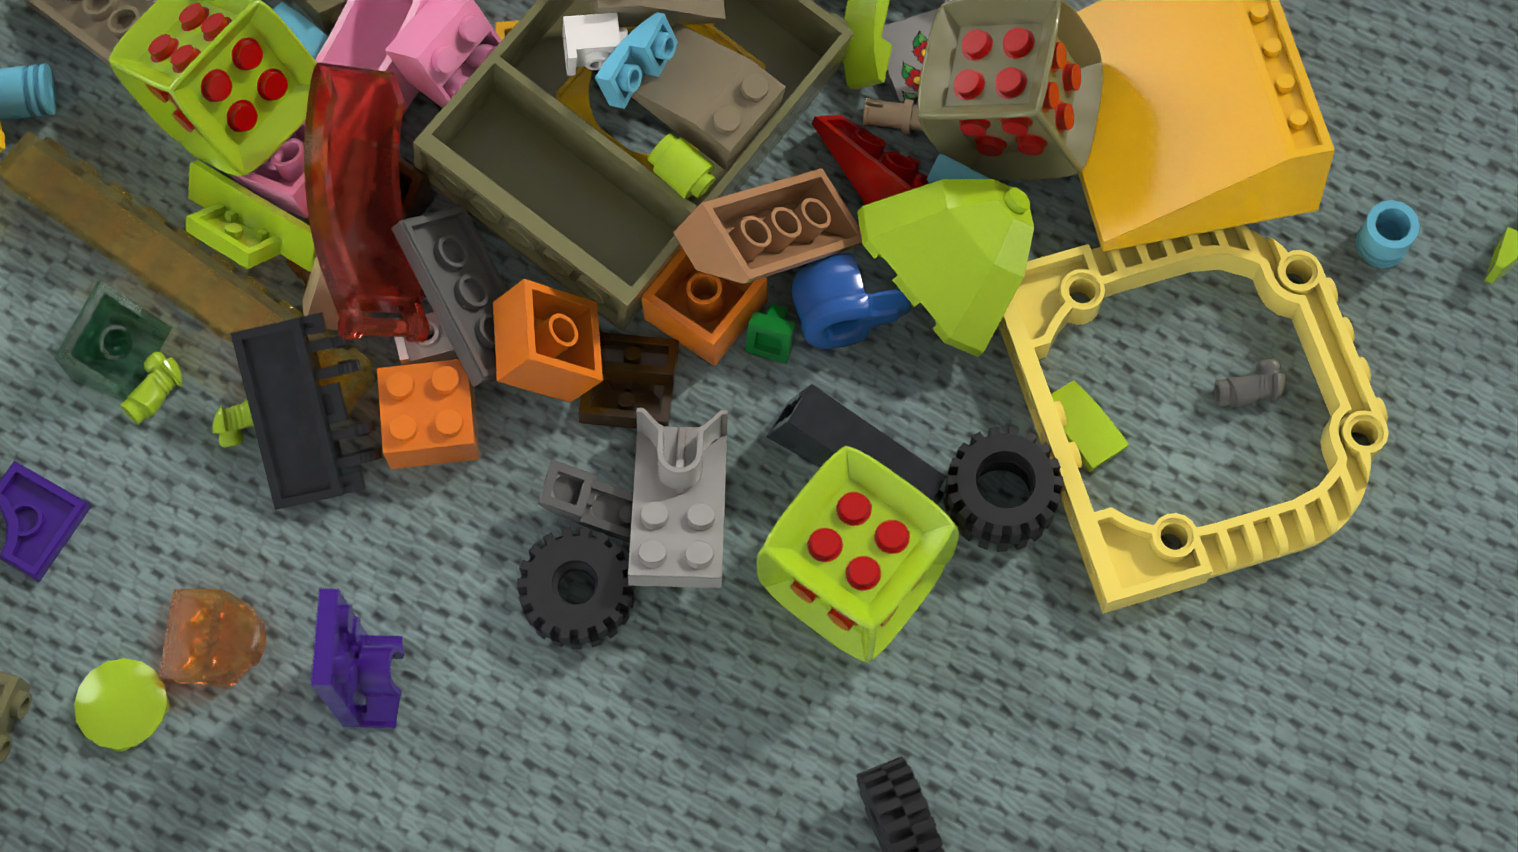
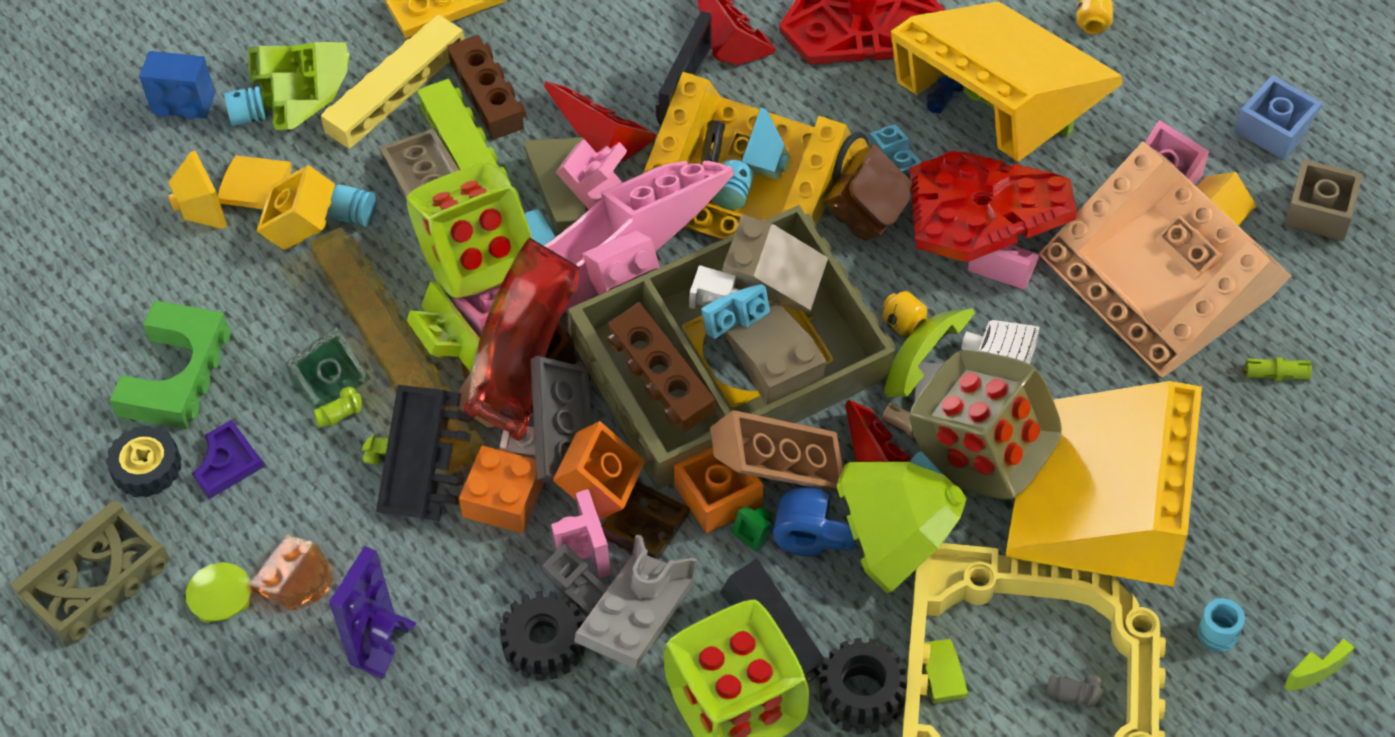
camera: 25 degrees right, 15 degrees down
lime brick [648,133,716,199] -> none
none -> bright pink bracket [551,489,611,579]
none -> reddish brown brick [607,302,716,433]

